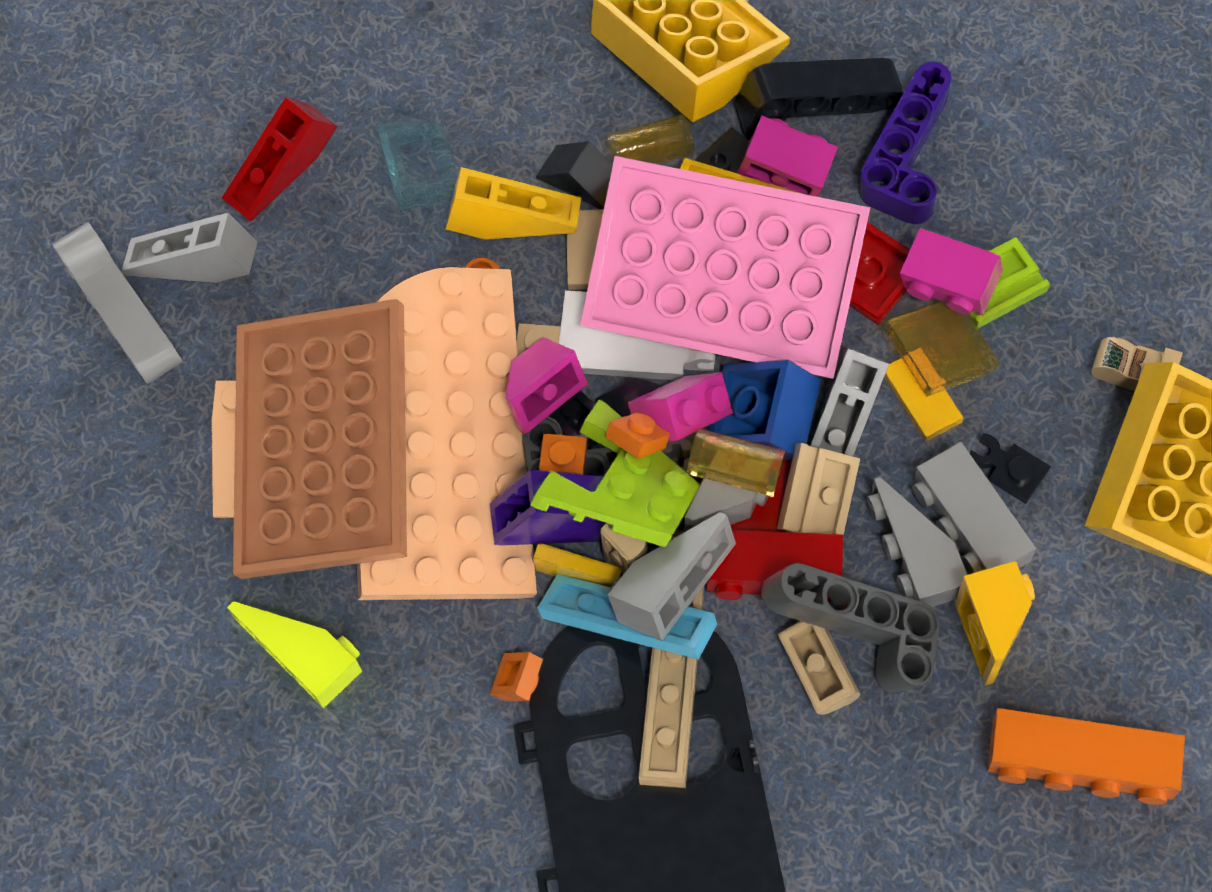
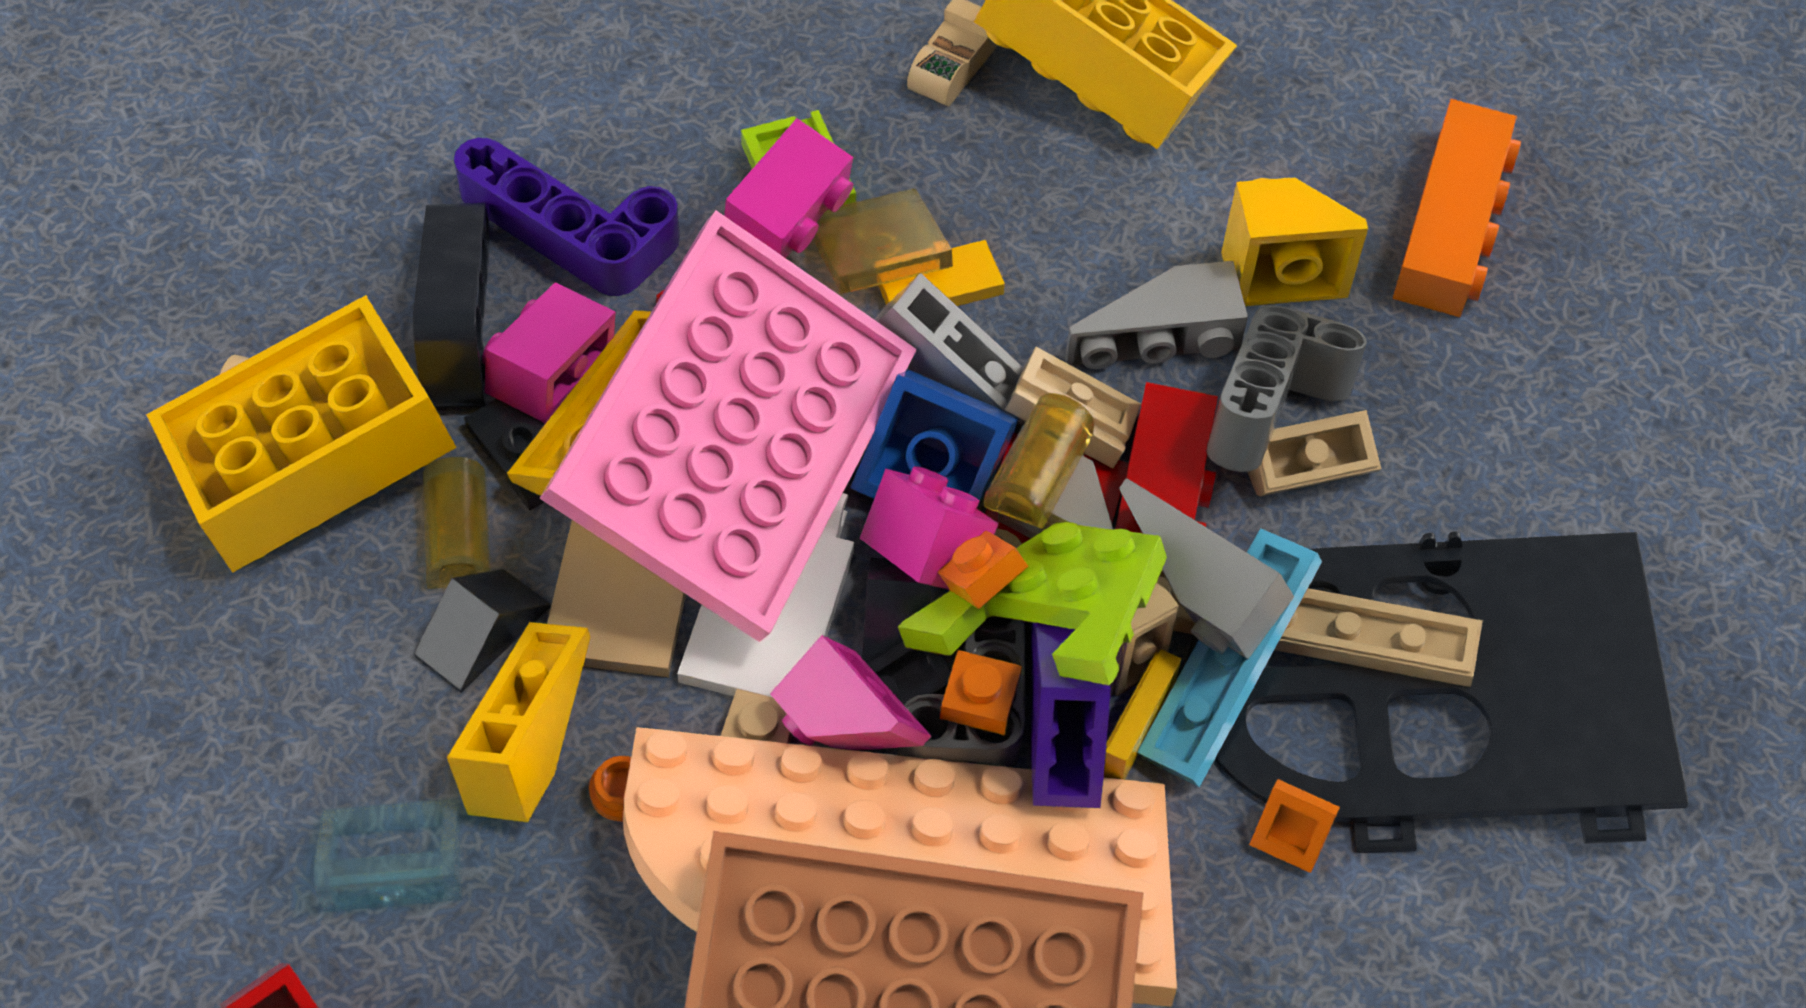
camera: 90 degrees left, 10 degrees down
light grey brick [912,442,1036,574] -> none
black plate [970,433,1051,504] -> none

